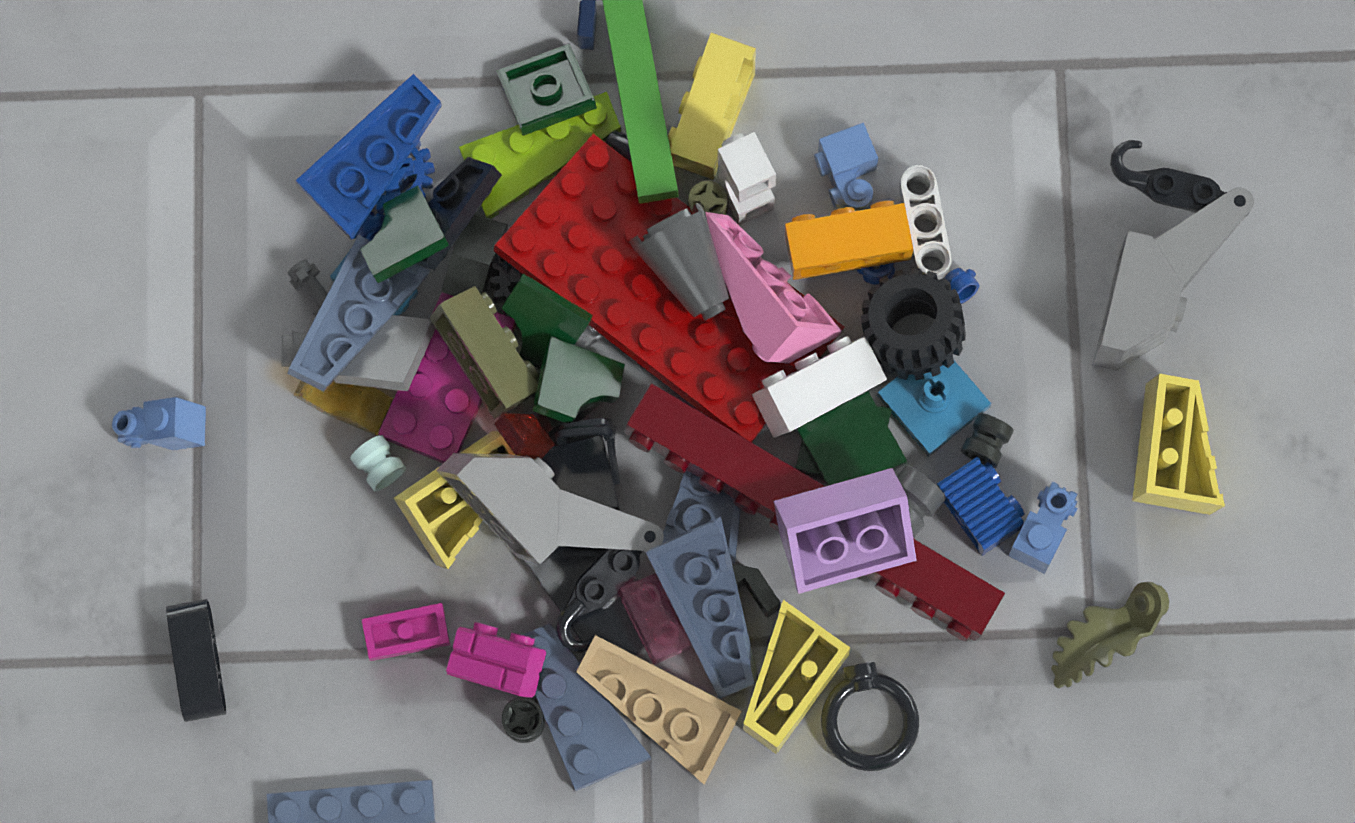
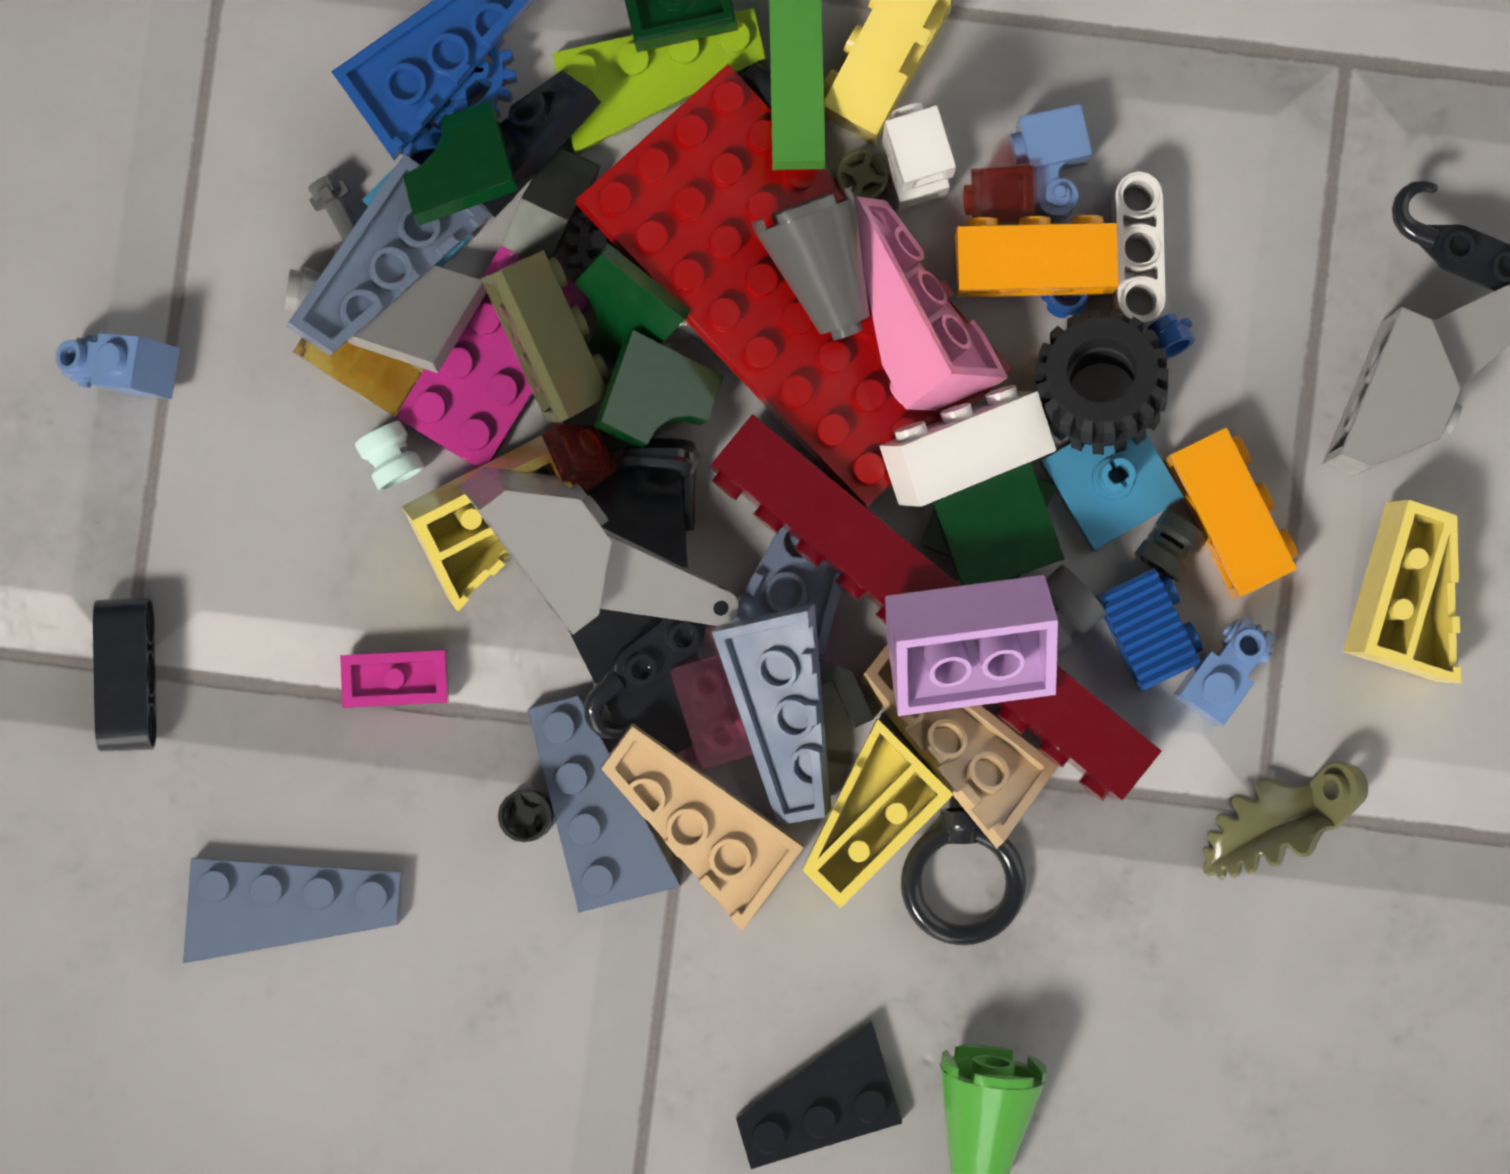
camera: 10 degrees right, 10 degrees up
dark pink brick [446,622,546,698] -> none
none -> tan wing [859,643,1059,848]
none -> clear red bracket [963,165,1038,223]
none -> light orange brick [1164,427,1298,600]

